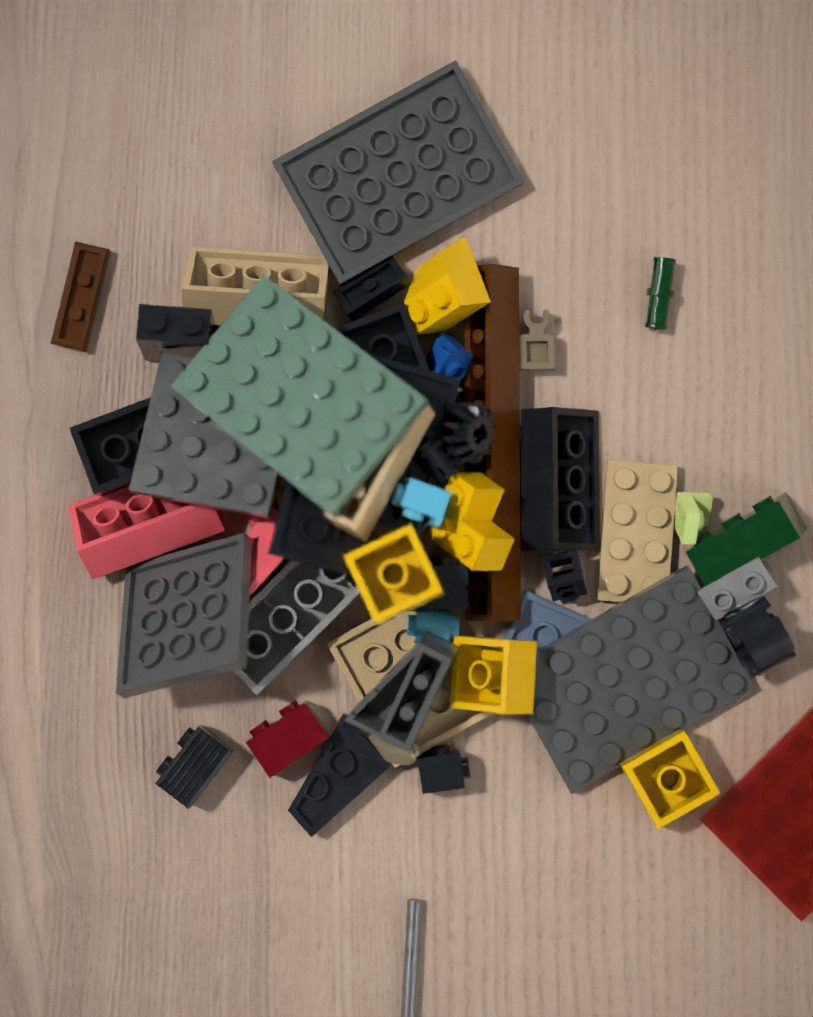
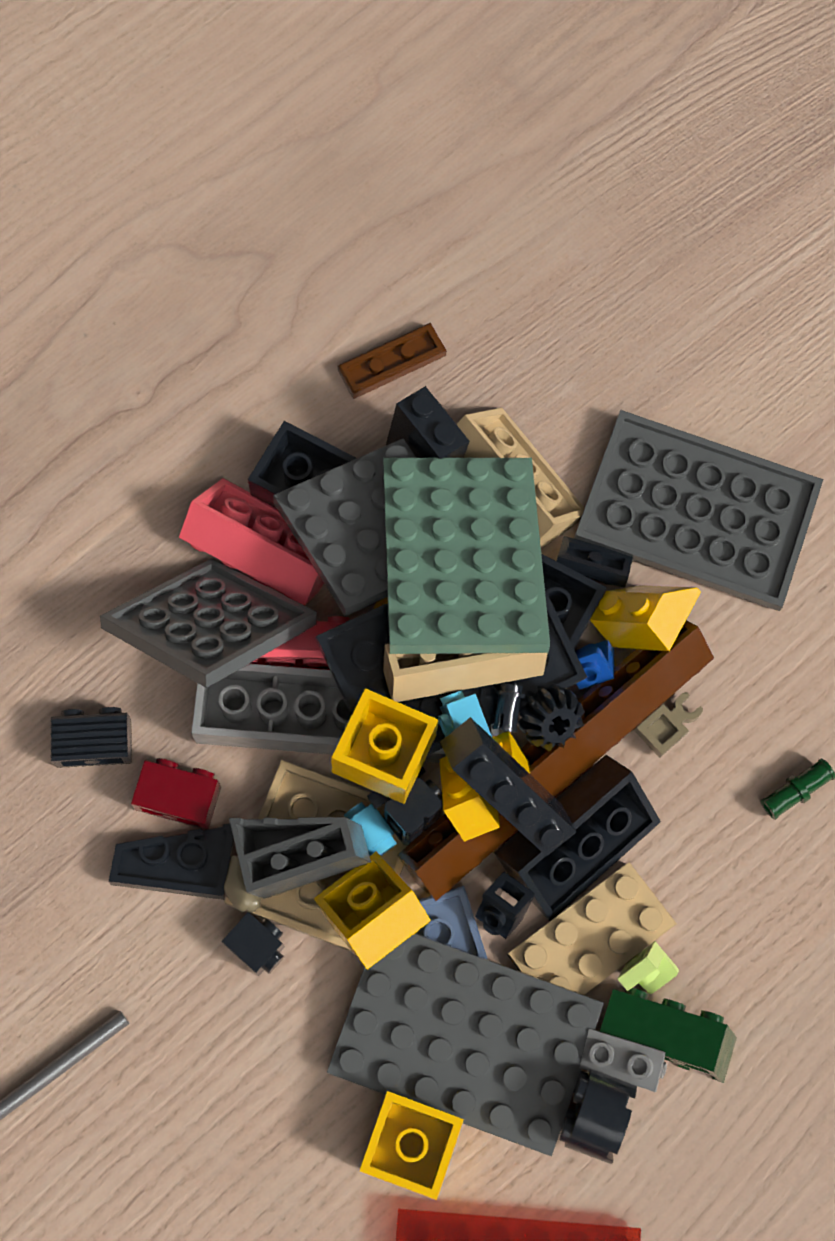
camera: 45 degrees right, 15 degrees down
none -> black brick [440,717,576,856]

